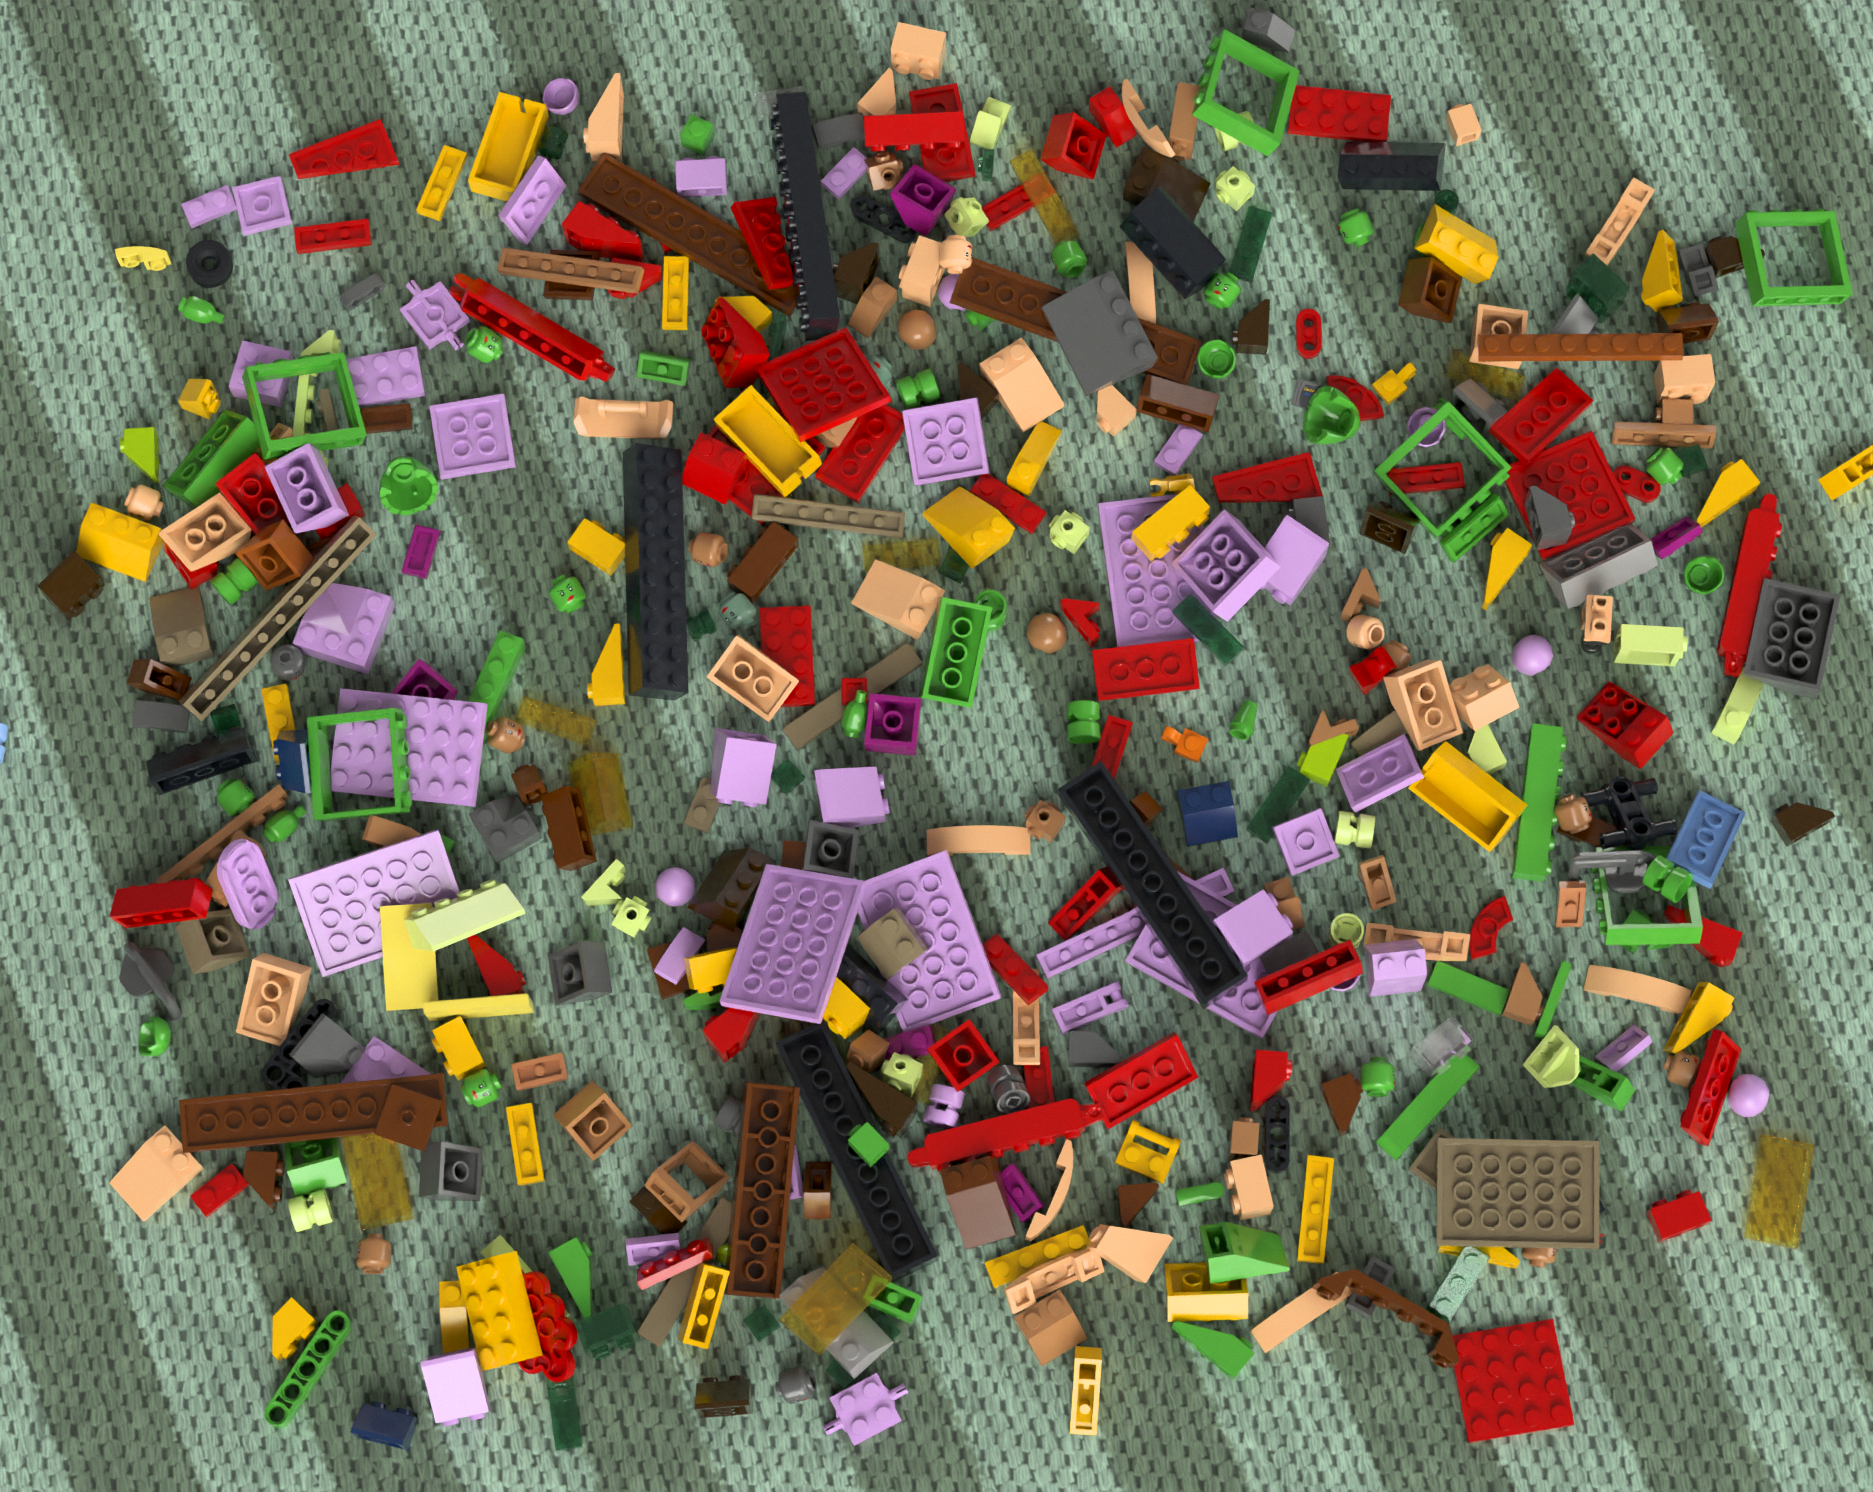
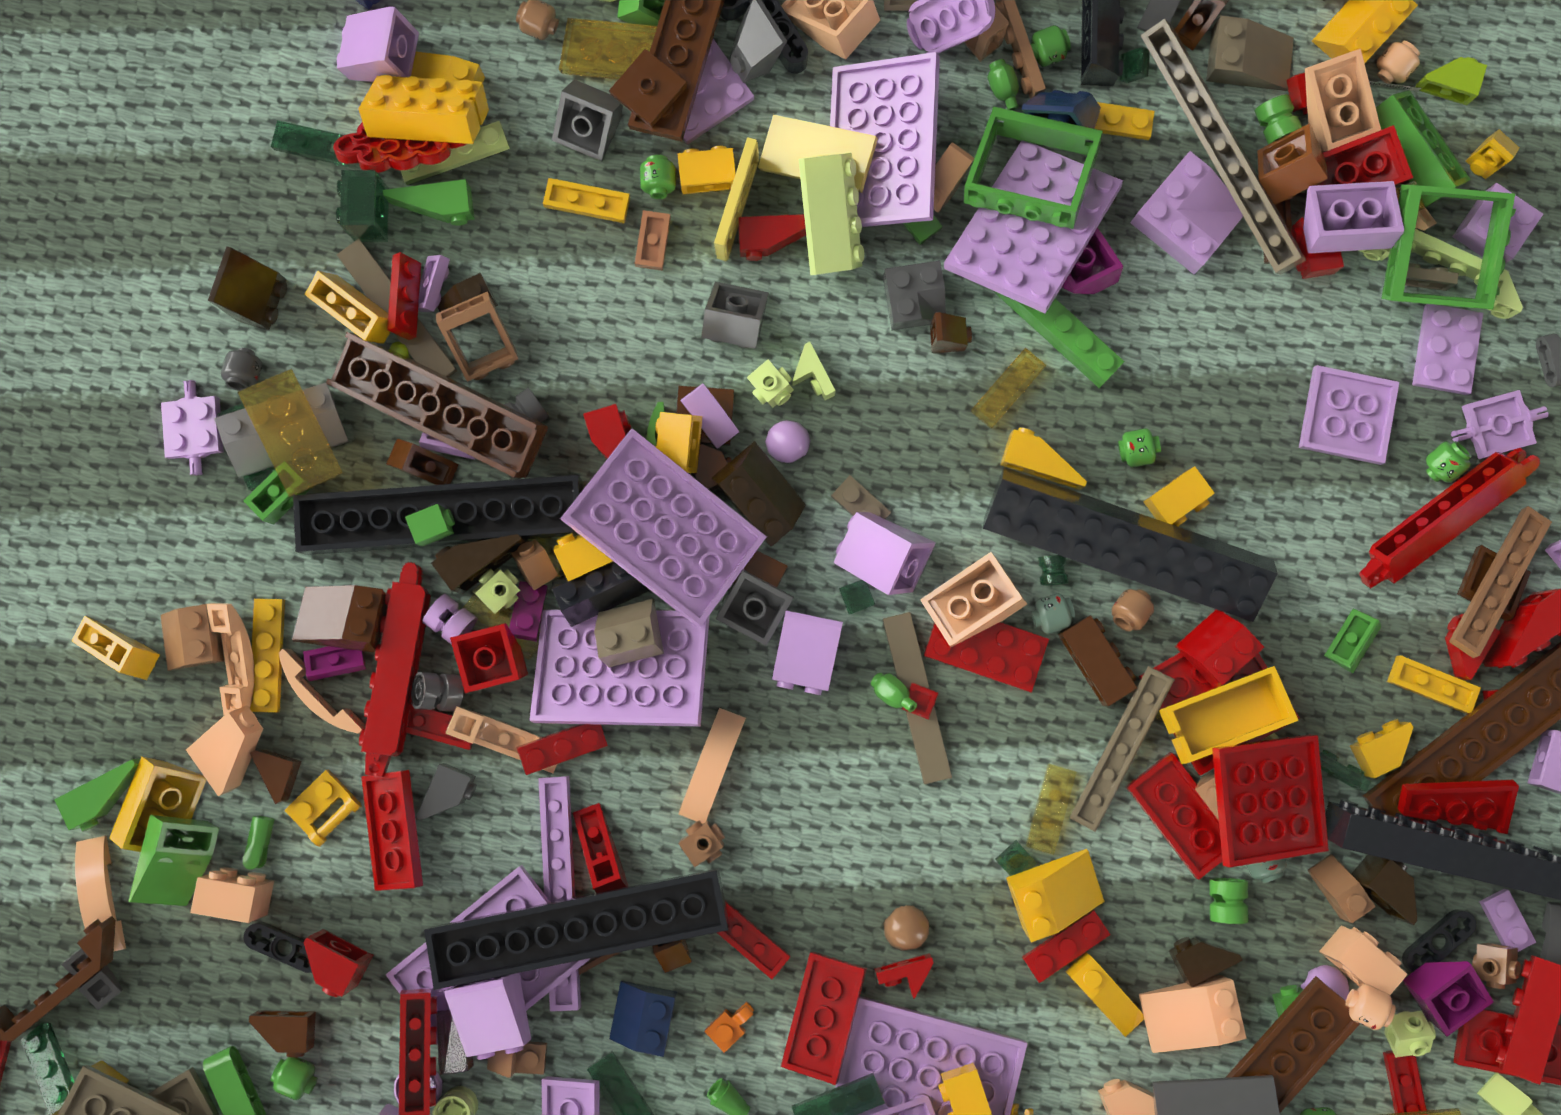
camera: 110 degrees right, 10 degrees up
dark grey head [270,644,306,681] -> none
reddish brown tile [360,403,413,434] -> none
bright green hair [379,456,438,515] -> none
magenta plate [402,524,441,580] -> none
medium nougat head [485,716,525,754] -> none
reddish brown brick [541,786,597,871] -> none
medium nougat slope [553,1081,632,1161] -> none
clear yellow slope [568,752,633,836] -> none
light nougat piece [573,396,673,439] -> none
red slope [701,297,770,388] -> none
clear green plate [743,1304,780,1342] -> none
light nougat slope [851,559,945,640] -> none
magenta slope [864,693,921,756] -> none
medium nougat hair [897,310,937,350] -> none
lavender plate [902,398,990,486] -> none
bright green slope [918,597,993,708] -> none
bright green wheel [974,590,1007,631] -> none
clear green plate [978,149,994,182] -> none
yellowish green brick [1049,510,1090,554] -> none
lavender plate [1052,982,1129,1035] -> none
bright green wheel [1067,700,1100,744] -> none
medium nougat brick [1228,1118,1260,1161] -> none
yellow plate [1297,1155,1334,1264] -> none

